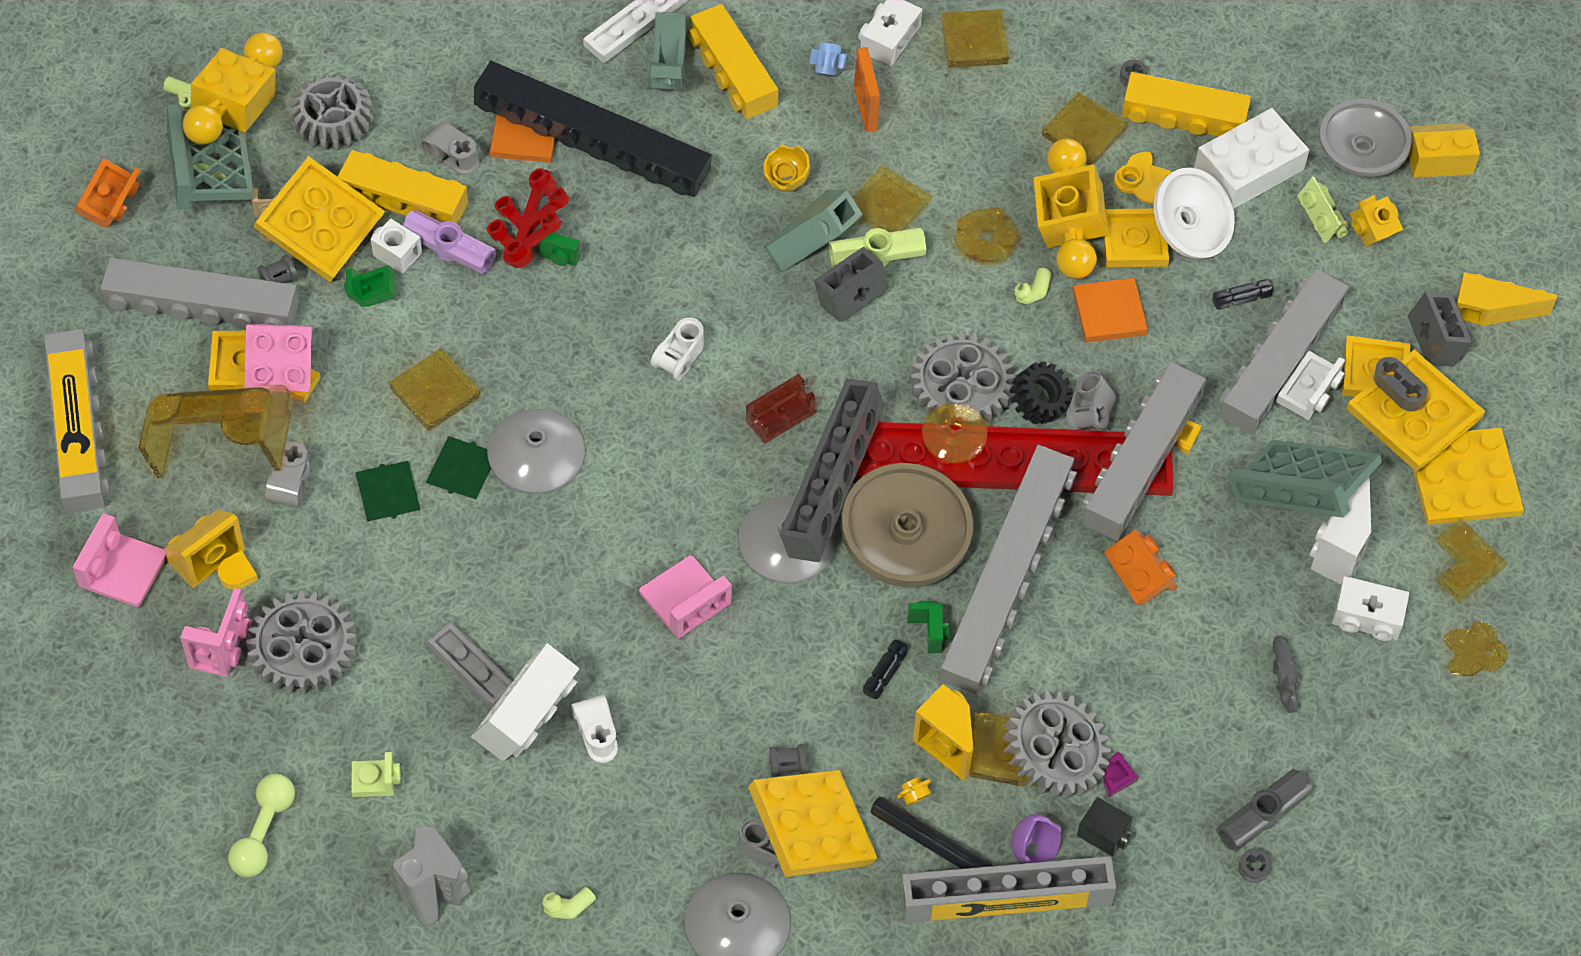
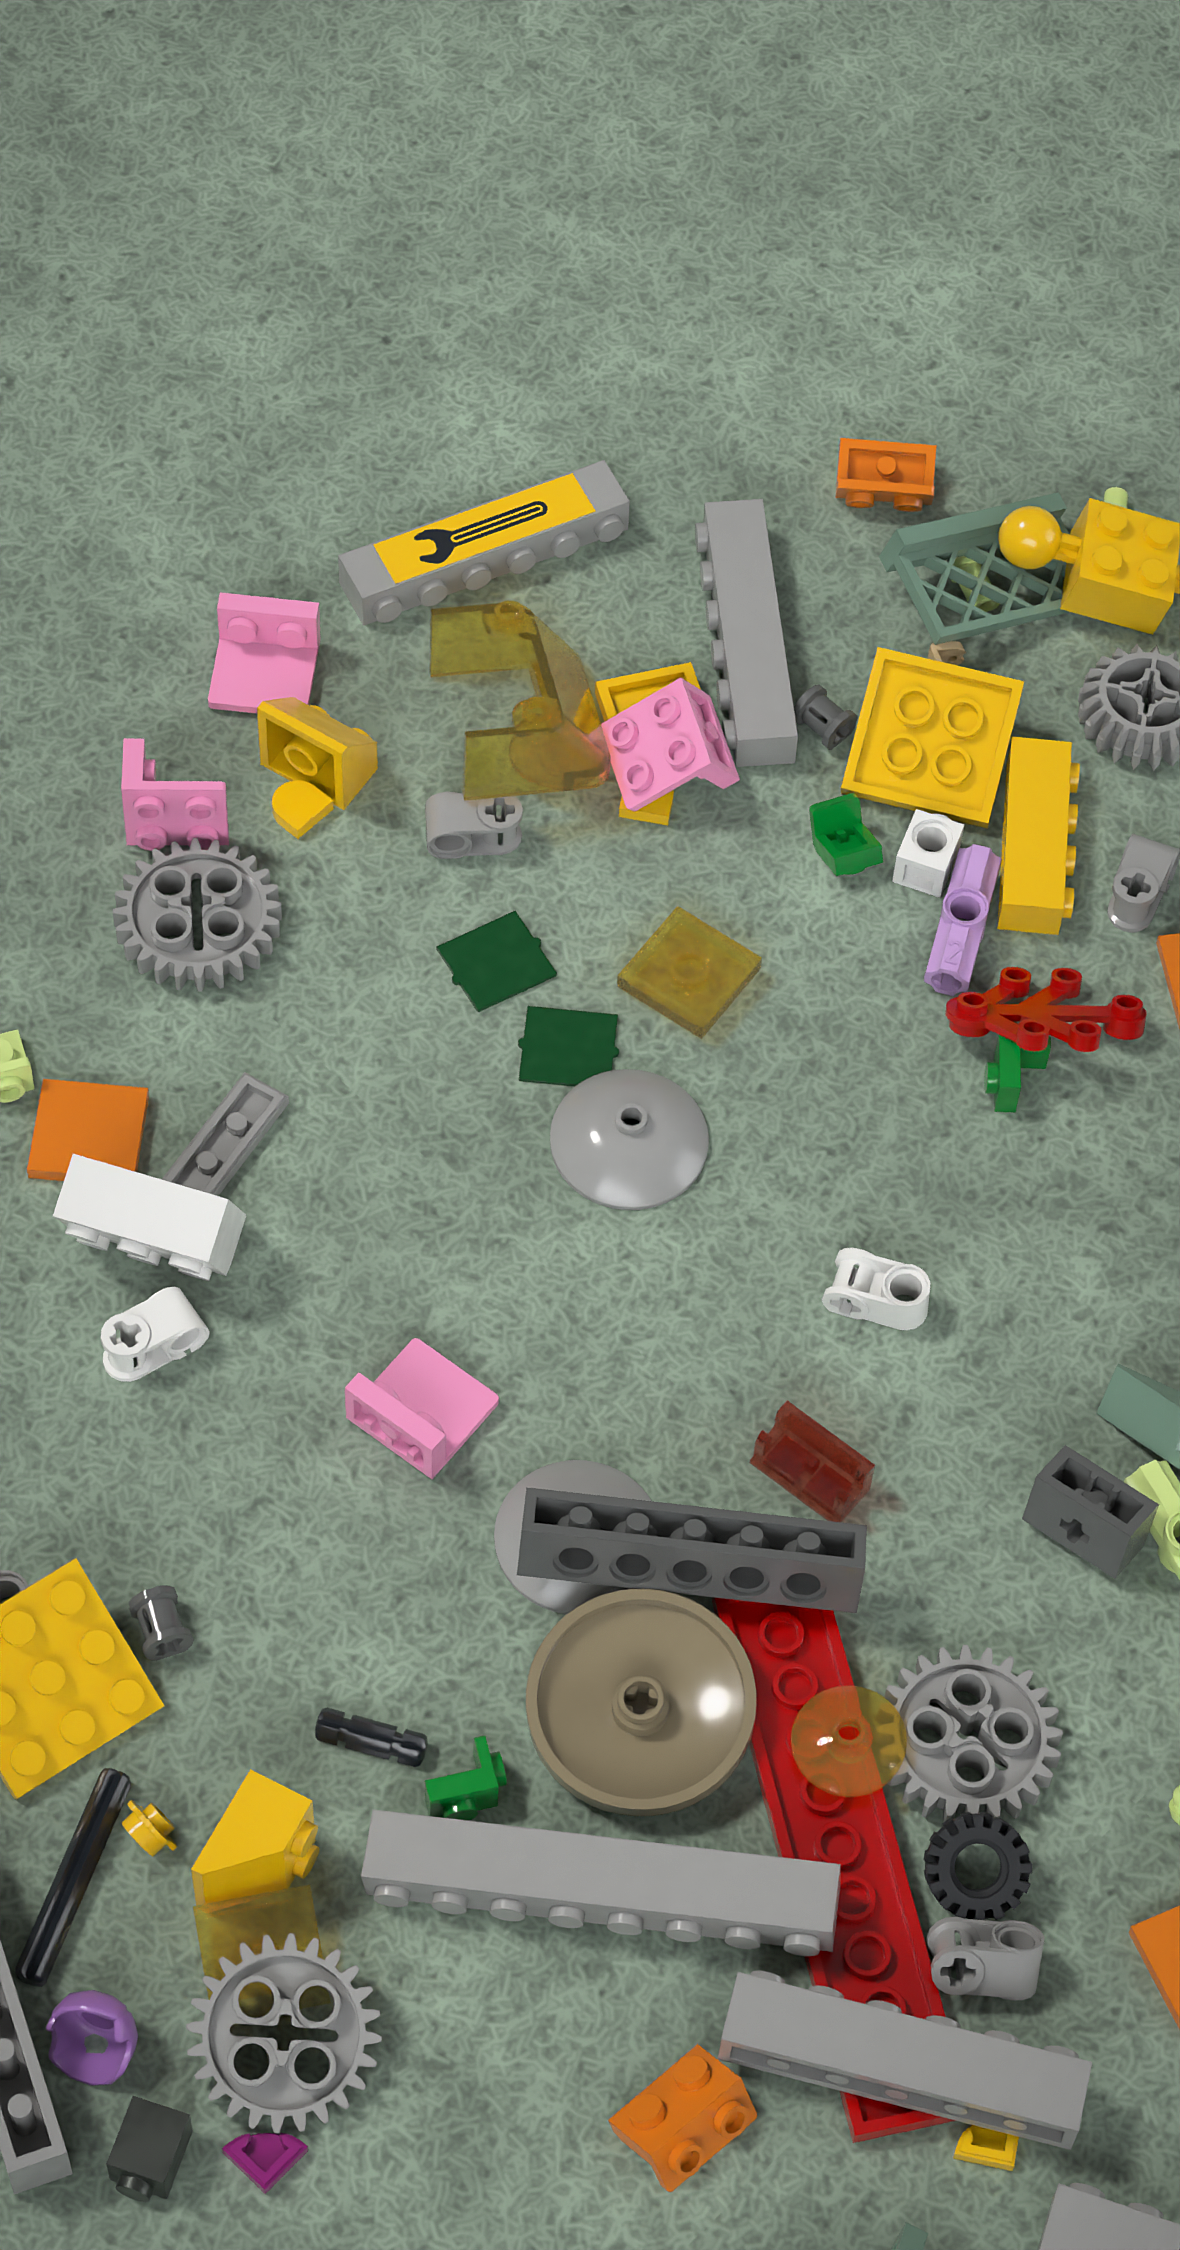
camera: 75 degrees right, 0 degrees up
none -> orange tile [27,1079,149,1181]

